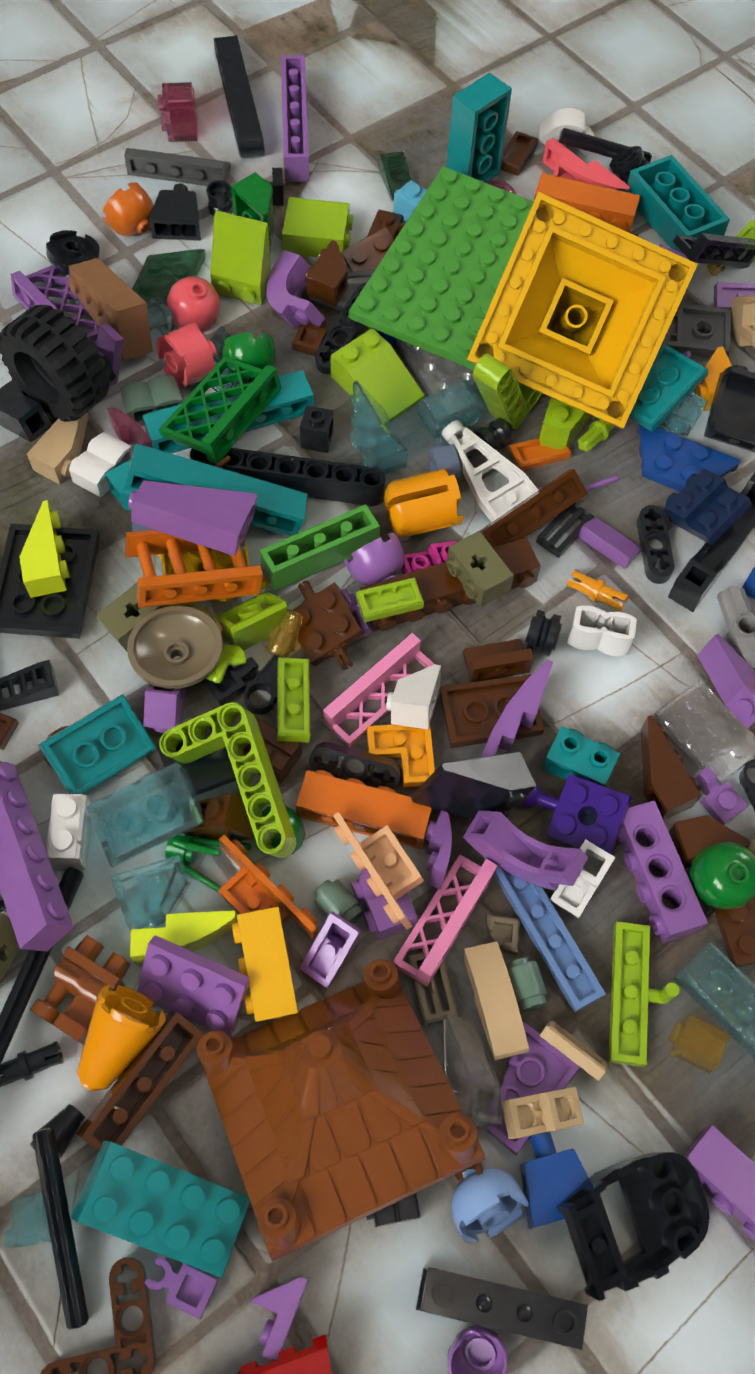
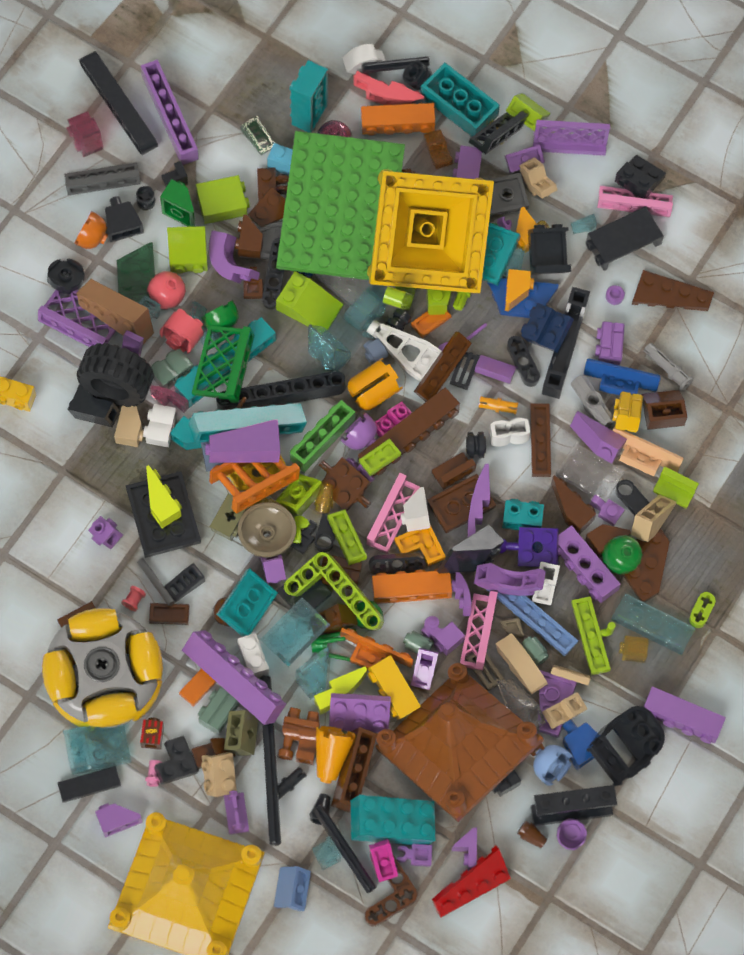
camera: 20 degrees left, 5 degrees up
black brick [300,405,334,453] -> none
light nougat bracket [333,812,424,930] -> none
olive brick [446,531,514,607] -> none
reddish brown tile [501,131,538,176] -> none
none -> dark pink slope [368,839,398,883]
none -> light orange slope [505,269,534,311]
none -> reddish brown cone [517,821,548,849]
none -> reddish brown plate [530,403,551,477]

